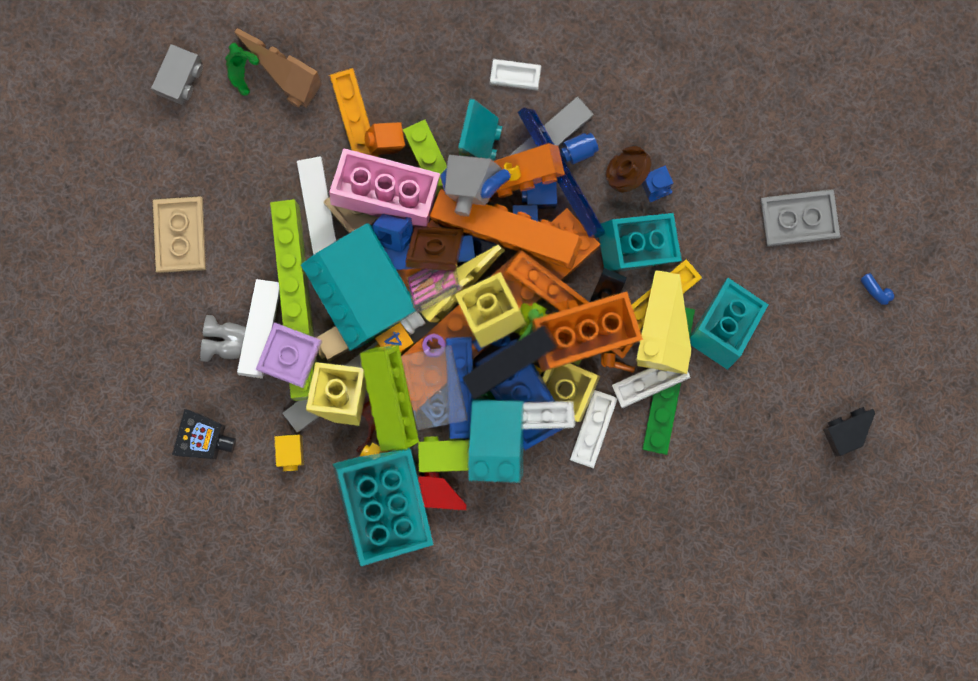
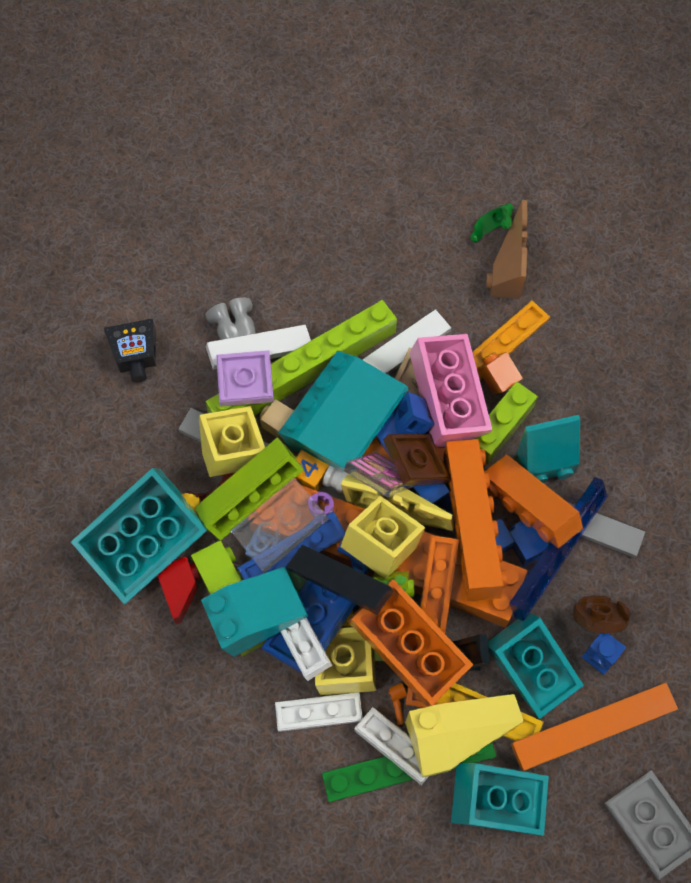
camera: 65 degrees right, 15 degrees down
light grey brick [151,44,203,105] -> none
tan tile [153,197,206,273] -> none
yellow brick [275,435,304,471] -> none
light grey torso [440,155,521,216] -> none
white tile [490,59,541,90] -> none
blue brick [560,133,599,165] -> none
none -> orange tile [511,683,678,771]

